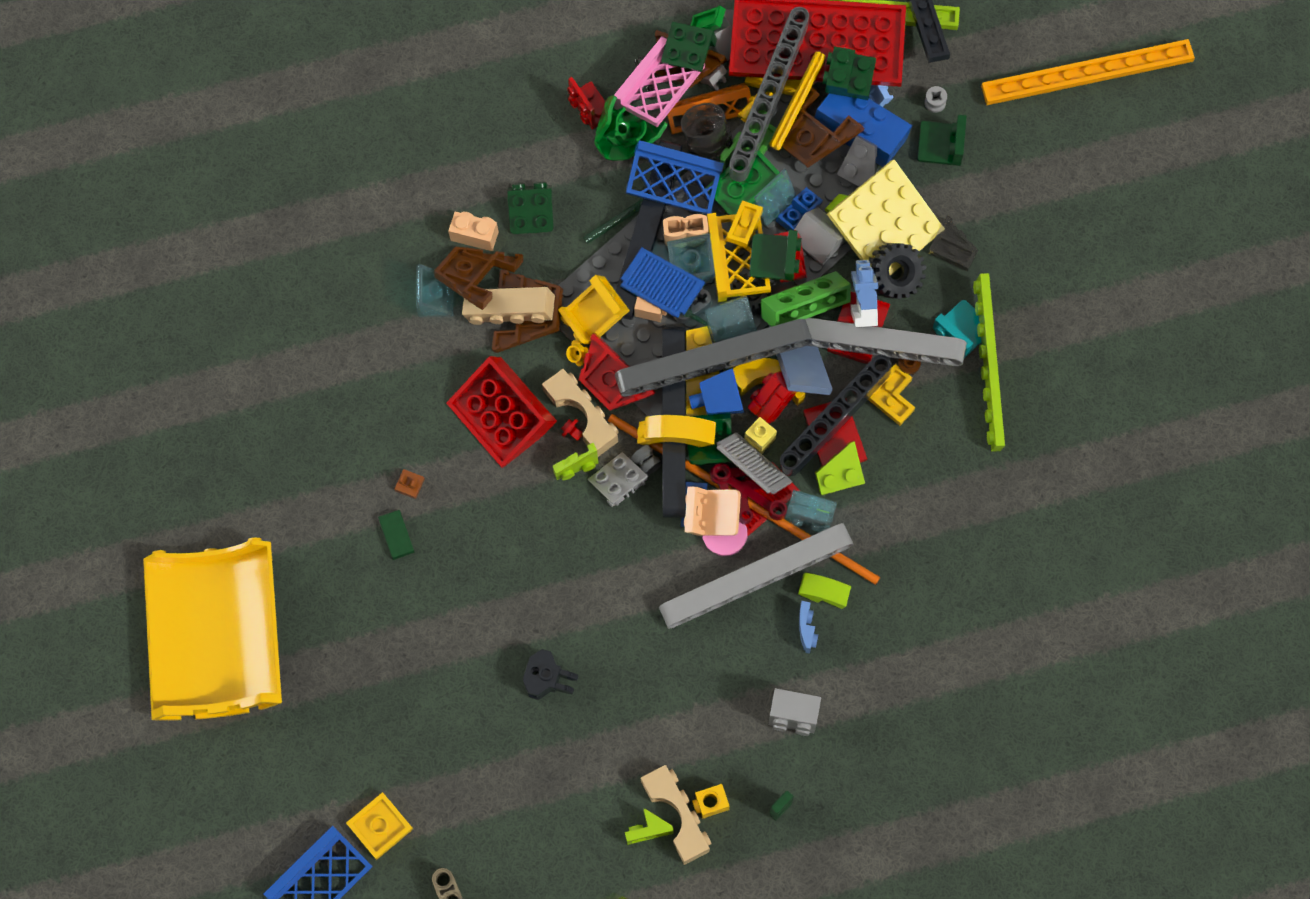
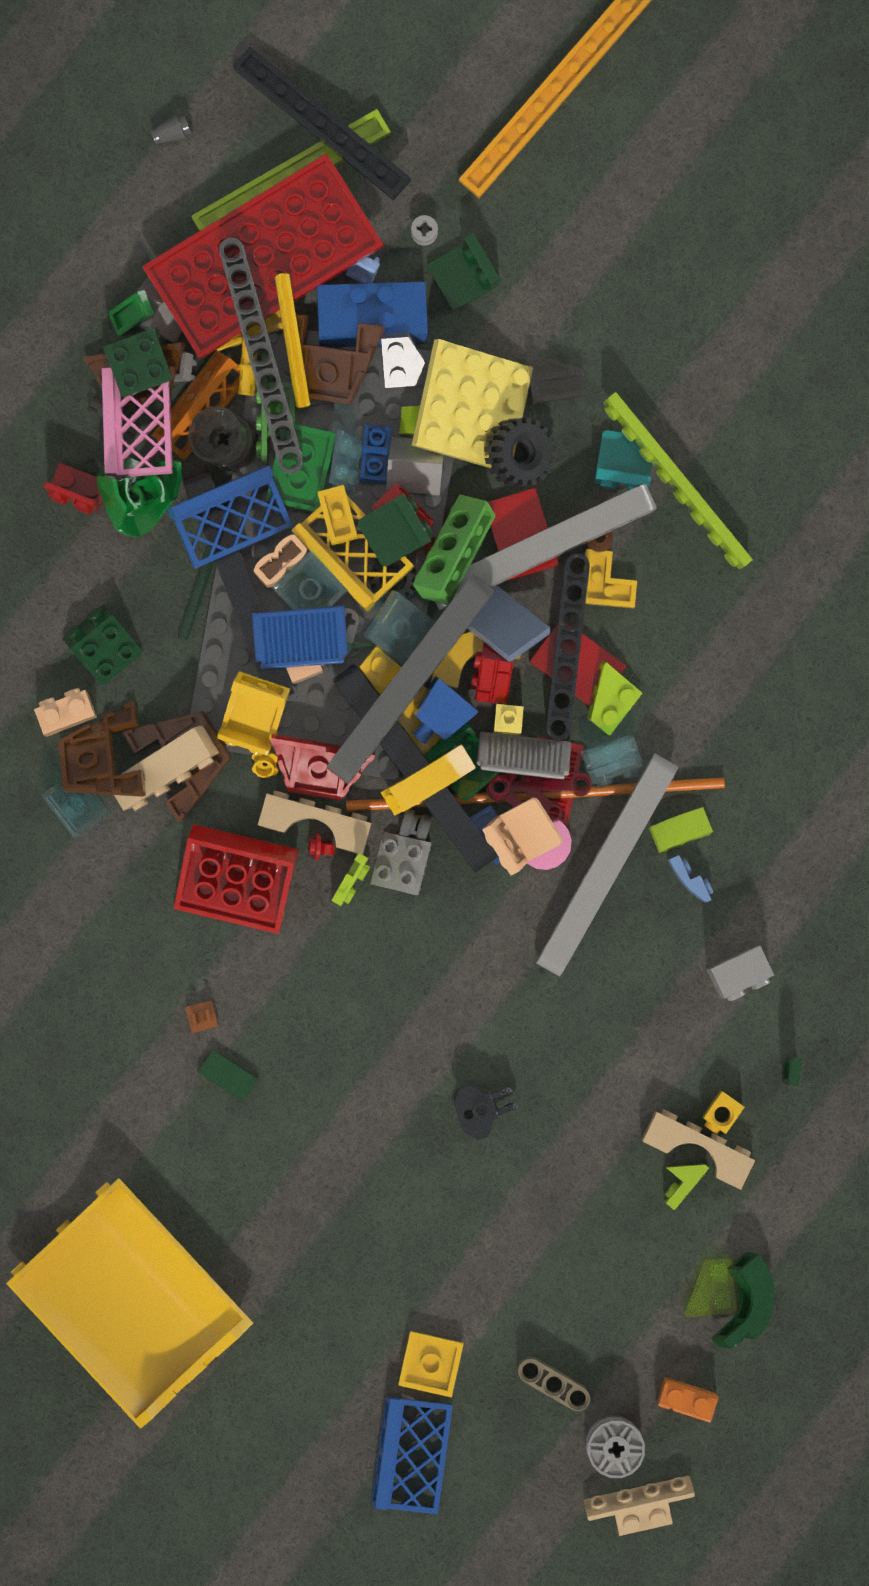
camera: 45 degrees left, 15 degrees up
dark green plate [822,46,876,100] -> none
medium blue hips [851,260,878,327] -> none

